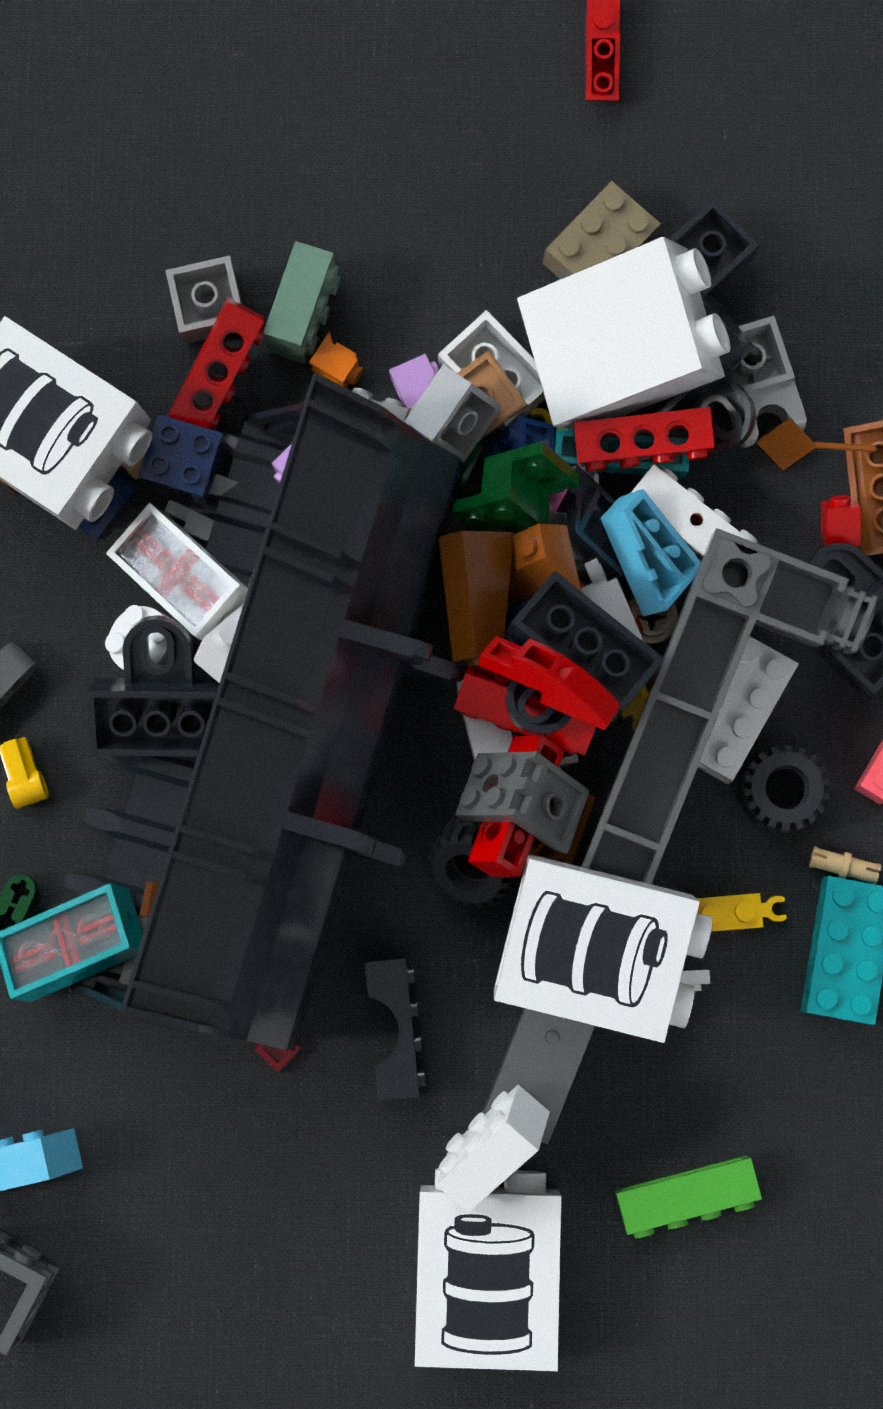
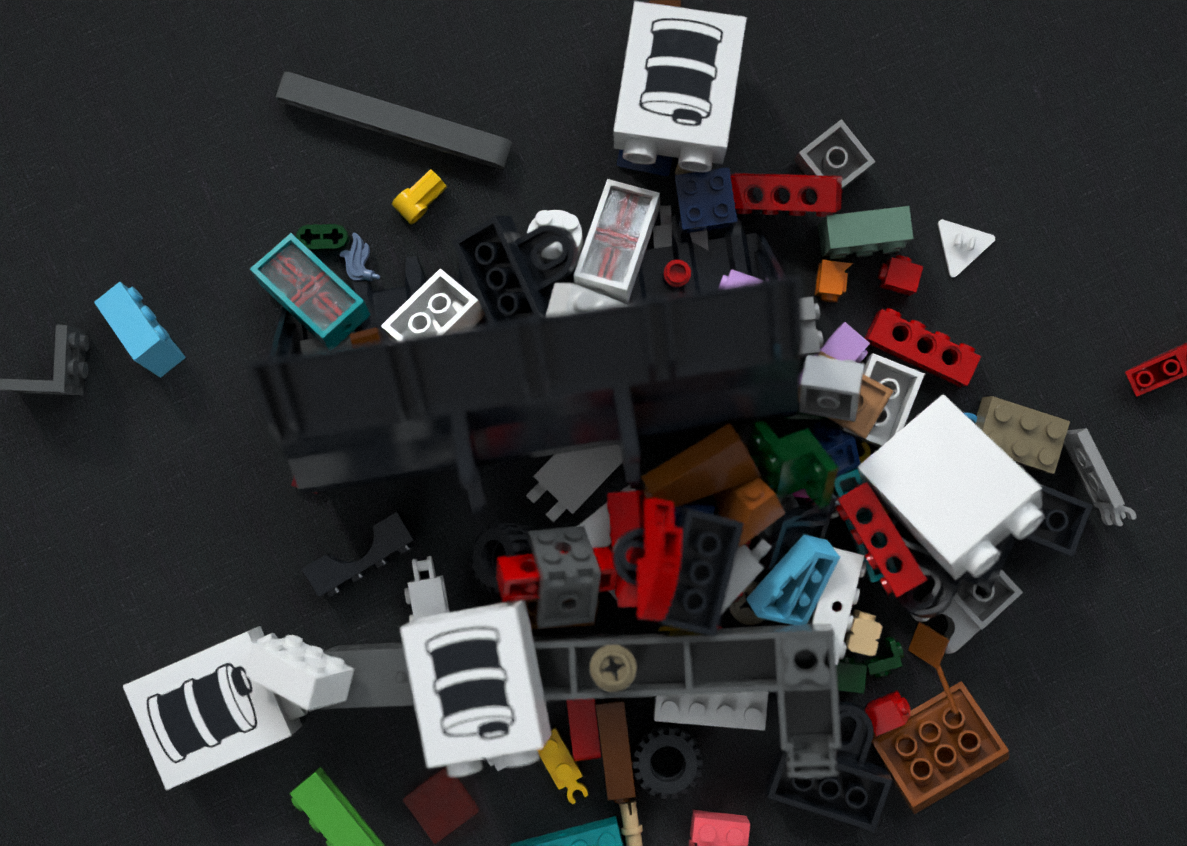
camera: 55 degrees right, 5 degrees up
none -> sand blue piece [340,233,380,281]
none -> white brick [382,269,485,340]
none -> clear red plate [403,766,480,844]
none -> white brick [405,556,450,622]
none -> white tile [526,444,623,522]
none -> red beam [566,698,601,761]
none -> dark tan gear [590,645,636,691]
none -> reddish brown slope [596,697,635,803]
none -> red plate [664,260,691,287]
none -> dark green brick [836,655,867,694]
none -> tan brick [843,609,882,656]
none -> dark green bracket [862,637,904,677]
none -> red brick [865,308,981,388]
none -> red brick [878,255,923,296]
none -> white piece [938,220,995,278]
none -> light grey tile [1064,428,1136,526]

